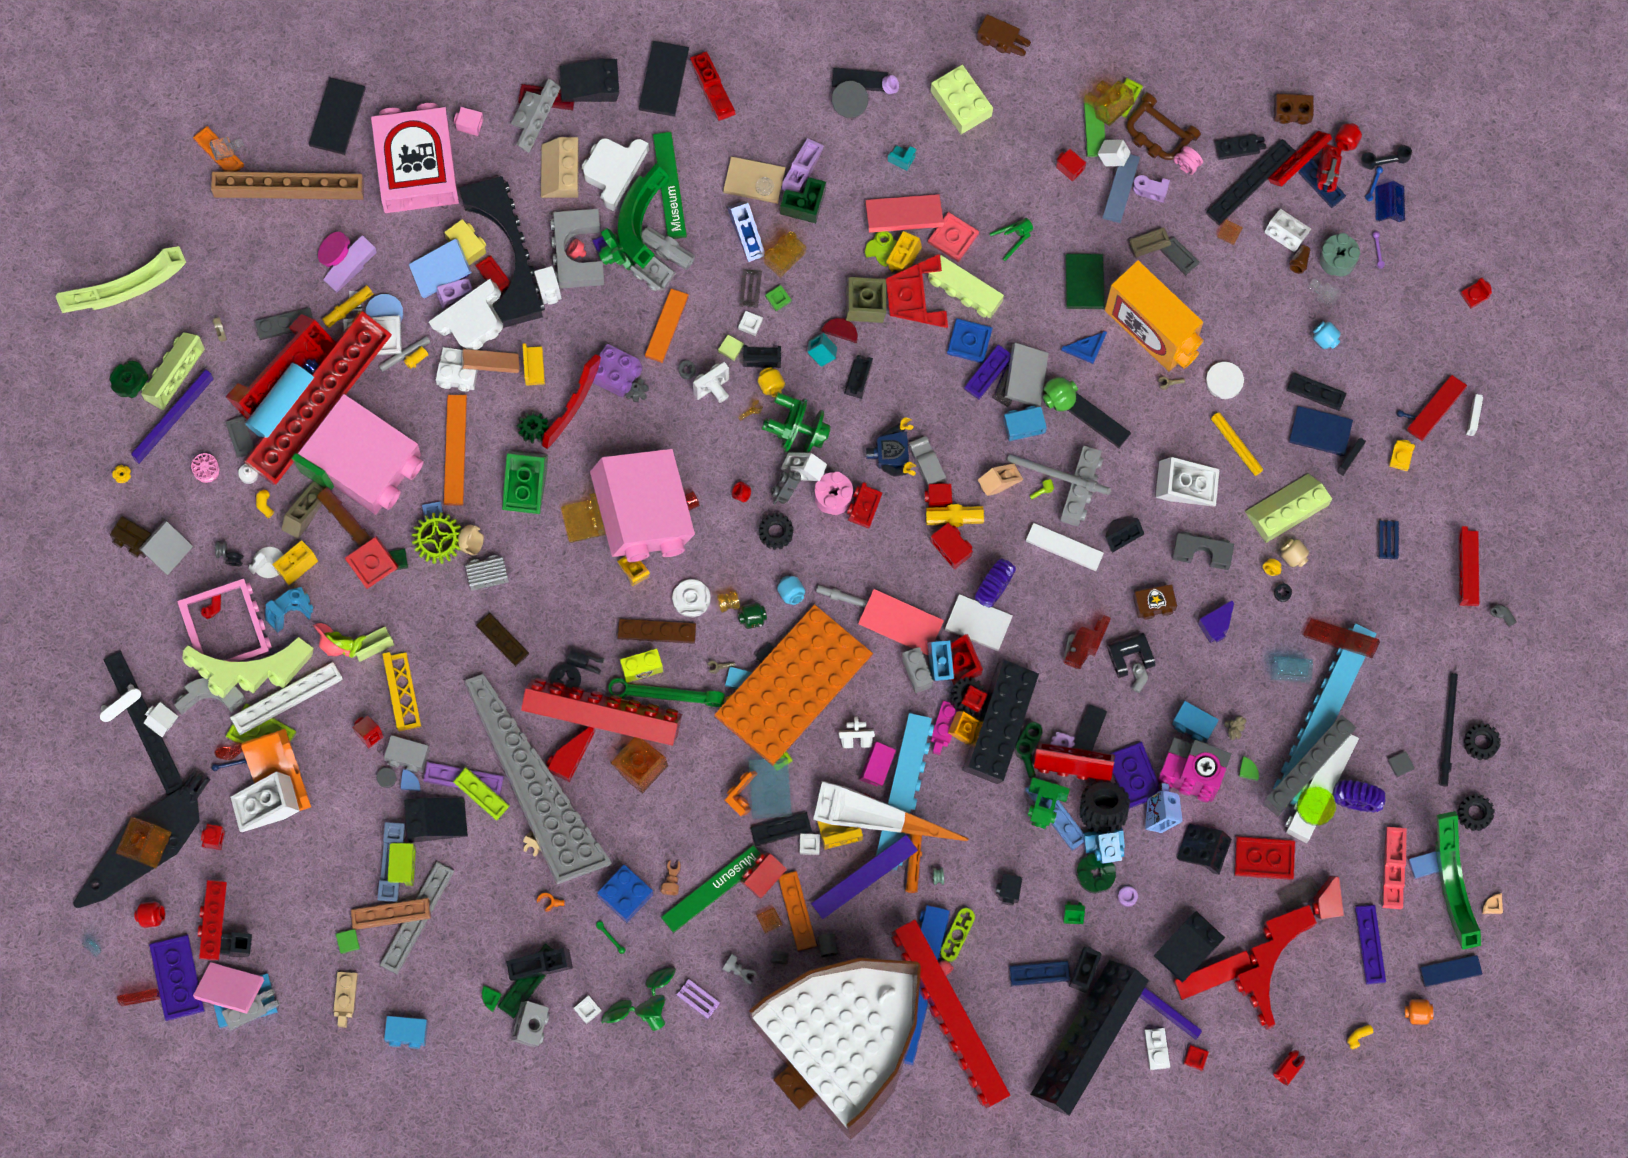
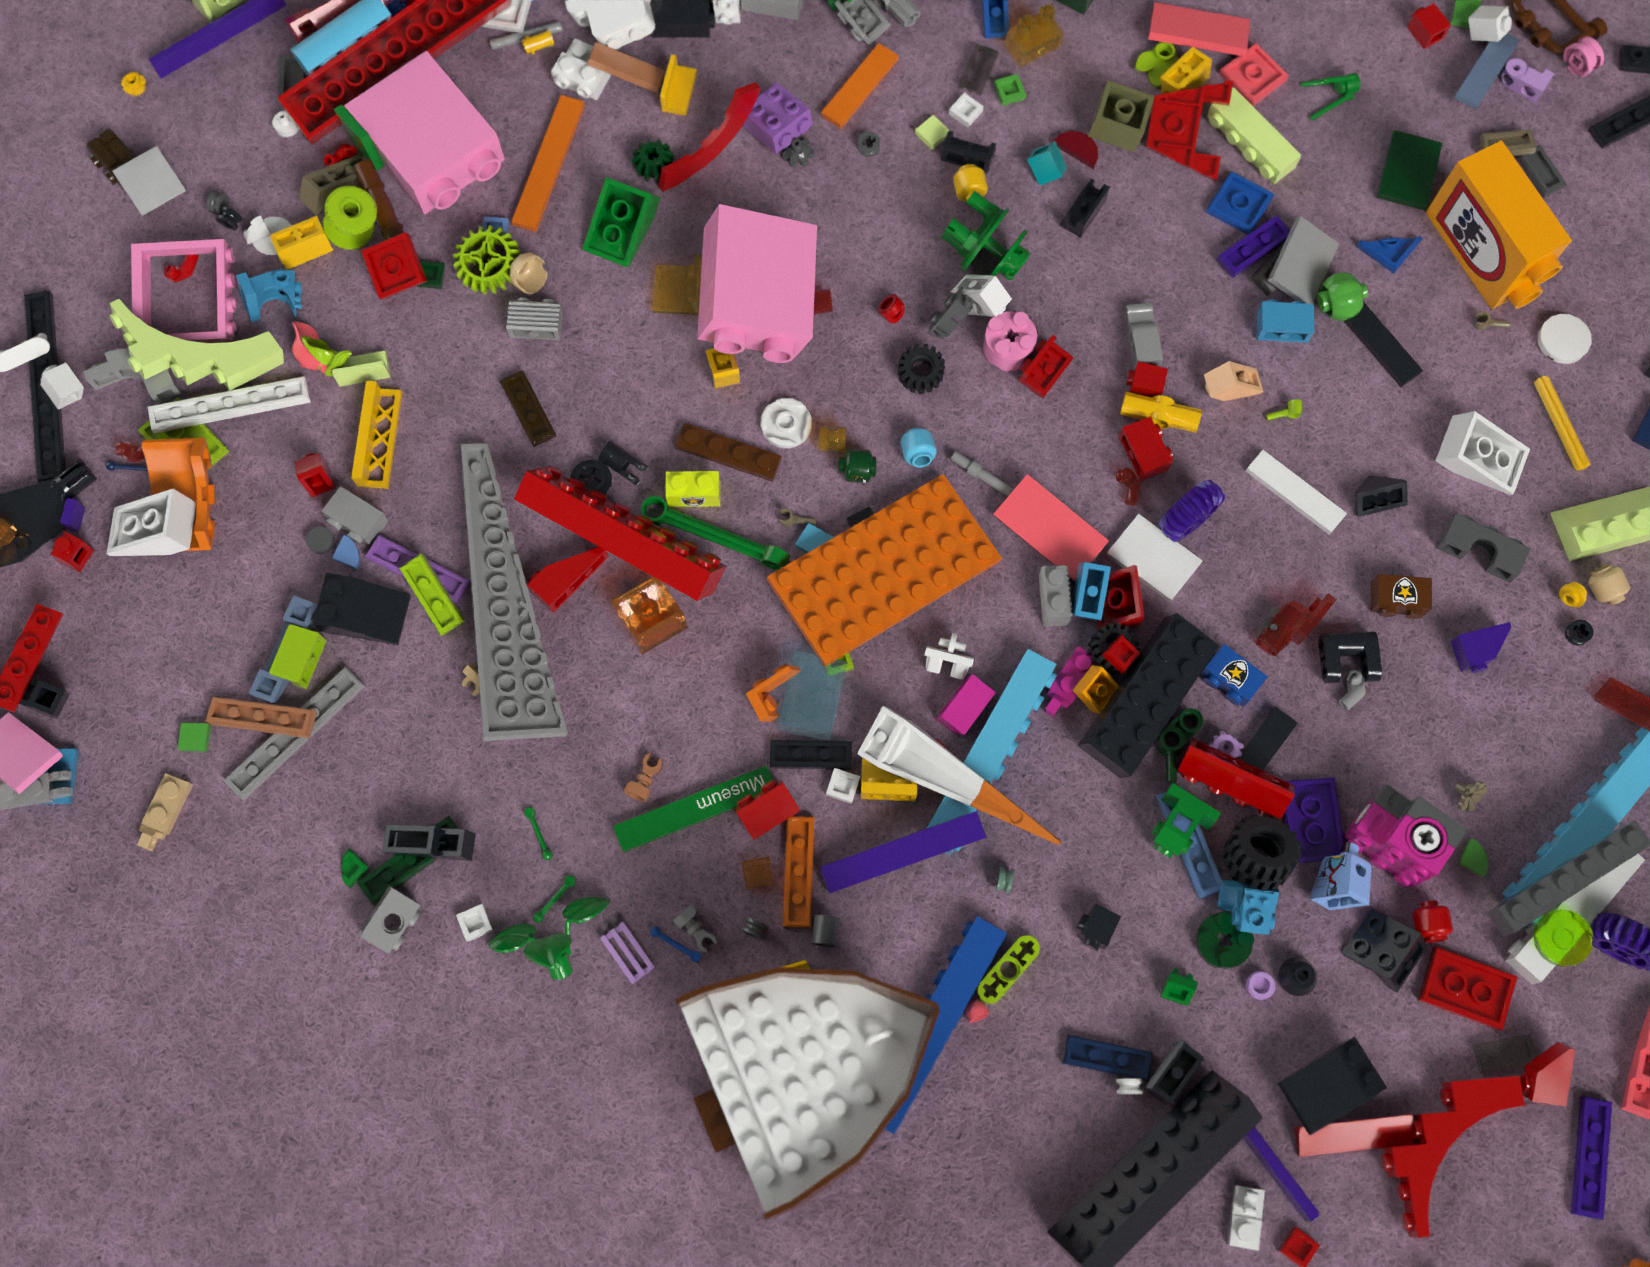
camera: 20 degrees right, 0 degrees up
bright pink wheel [191,453,220,483] -> none
yellow arm [256,489,274,518] -> none
dark azure brick [384,1016,428,1049] -> none
orange piece [537,893,565,912] -> none
blue brick [597,865,653,923] -> none
white plate [693,362,729,403] -> none
clear yellow hand [738,400,763,421] -> none
torso [866,417,916,477] -> none
red brick [891,920,1011,1108] -> none
orange pin [905,834,922,893] -> none
light grey bar [1007,454,1111,495] -> none
light grey brick [1060,446,1104,527] -> none
dark azure brick [1172,701,1219,744] -> none
clear orange tile [1218,219,1243,245] -> none
clear light blue brick [1271,656,1313,683] -> none
none -> dark purple tile [60,498,85,533]
none -> red arm [323,144,357,167]
none -> lime hose [323,186,377,250]
none -> green hinge [533,876,576,923]
none -> blue hinge [650,926,701,962]
none -> clear red arm [1115,468,1141,506]
none -> white bush [1116,1079,1143,1095]
none -> blue brick [1200,644,1268,707]
none -> black cone [1278,957,1317,996]
none -> red head [1413,900,1453,943]

